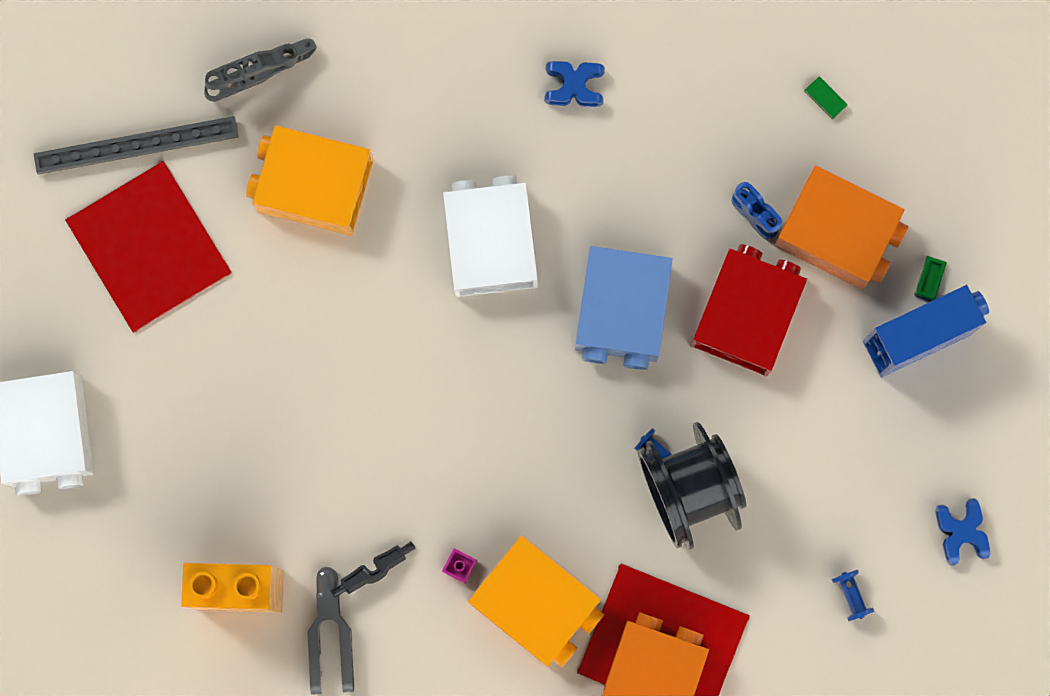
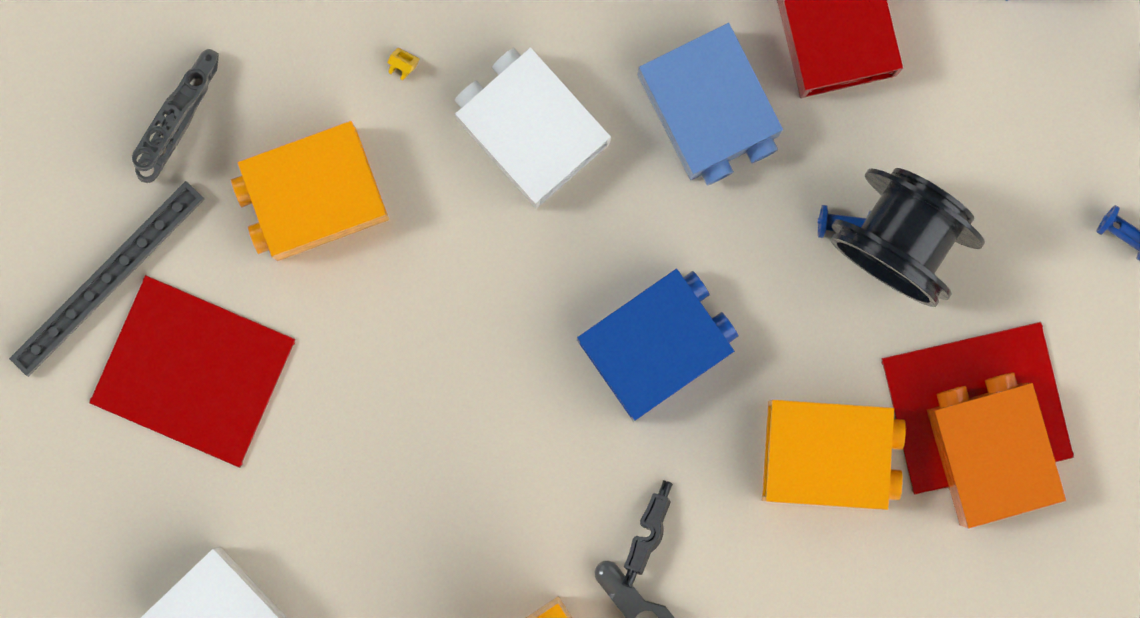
camera: 40 degrees left, 5 degrees up
dark pink piece [442,548,477,584] -> none
none -> yellow tile [387,47,420,80]
none -> blue brick [577,268,739,422]

